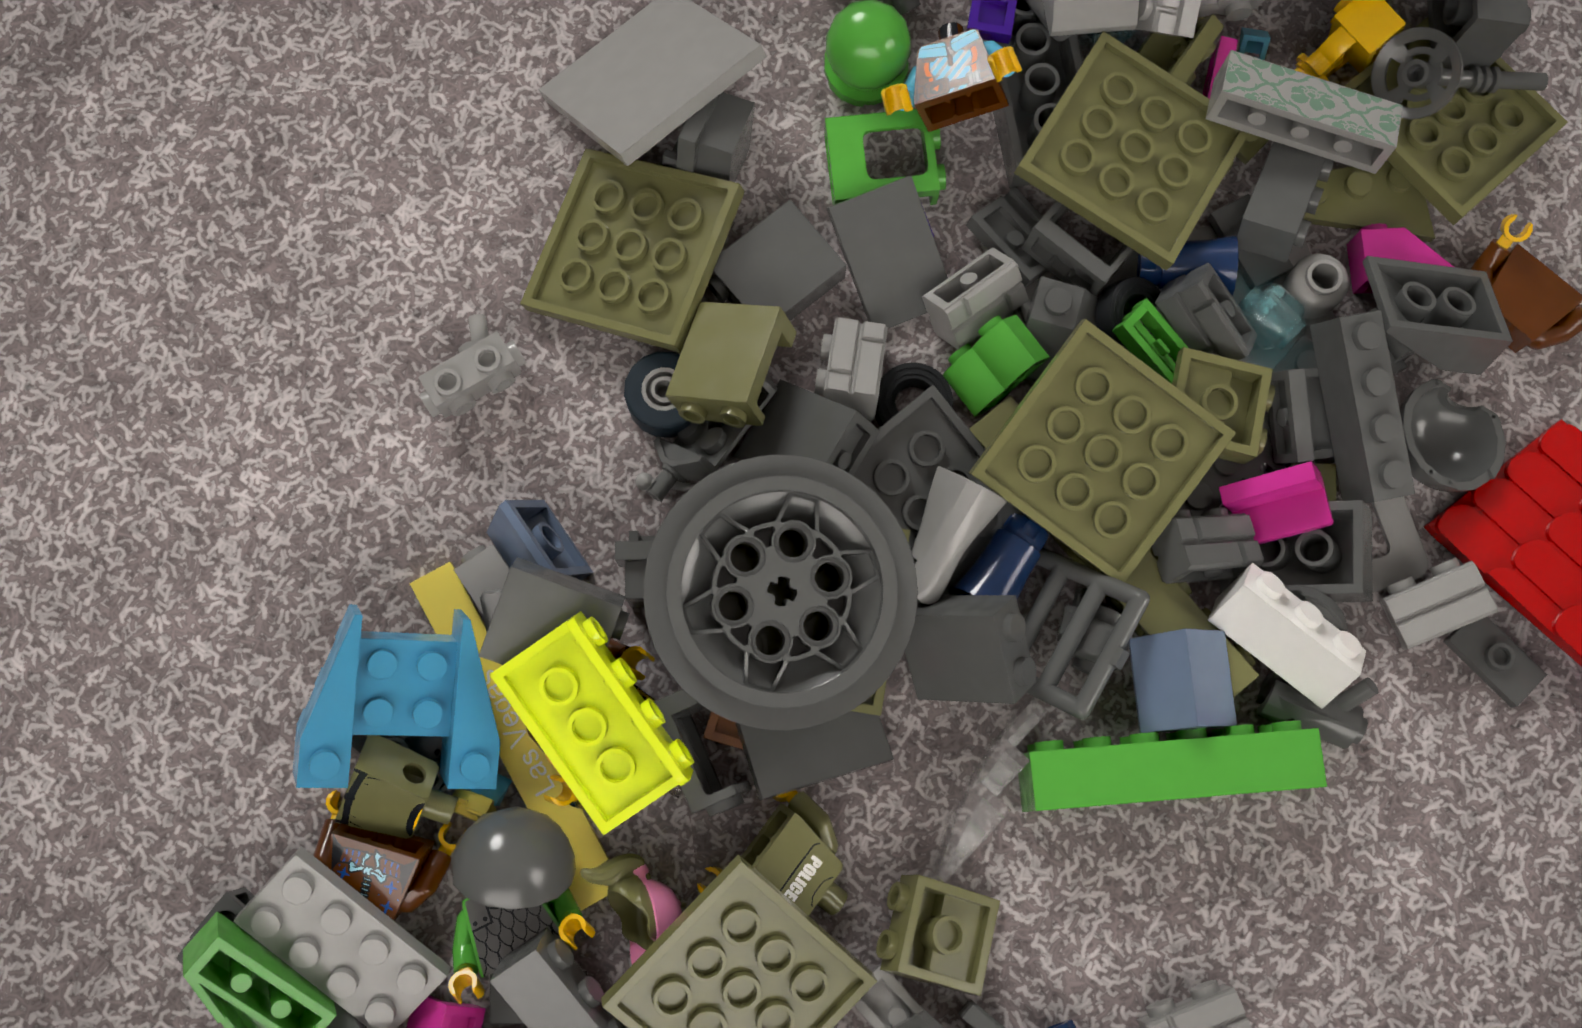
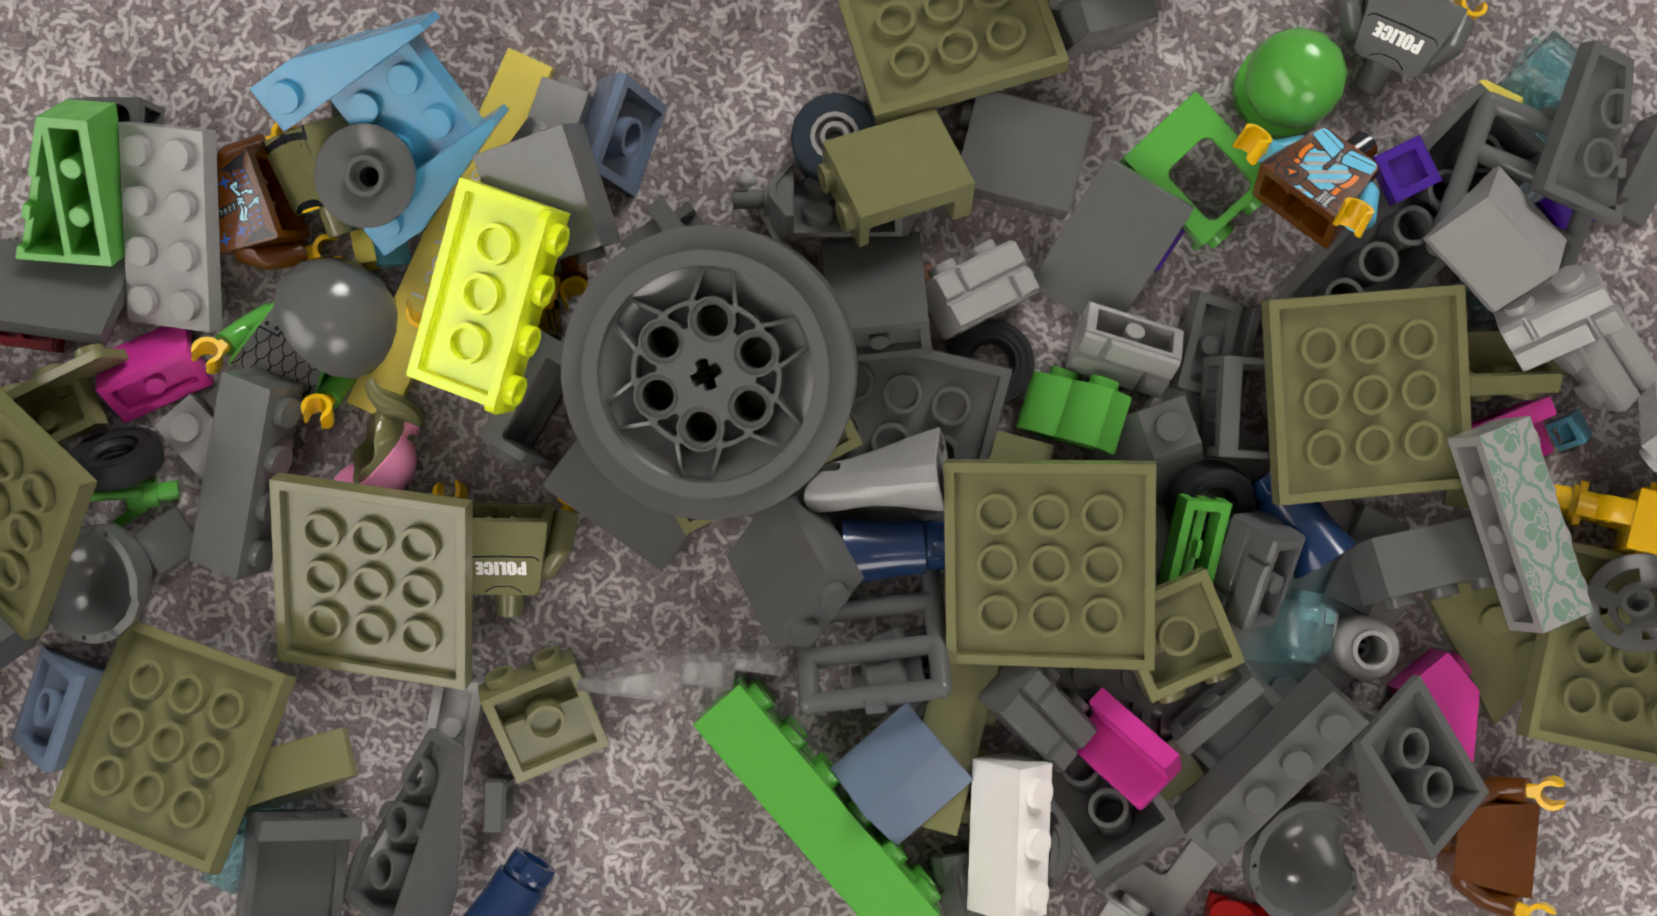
camera: 55 degrees right, 10 degrees up
none -> dark grey dish [314,123,417,228]

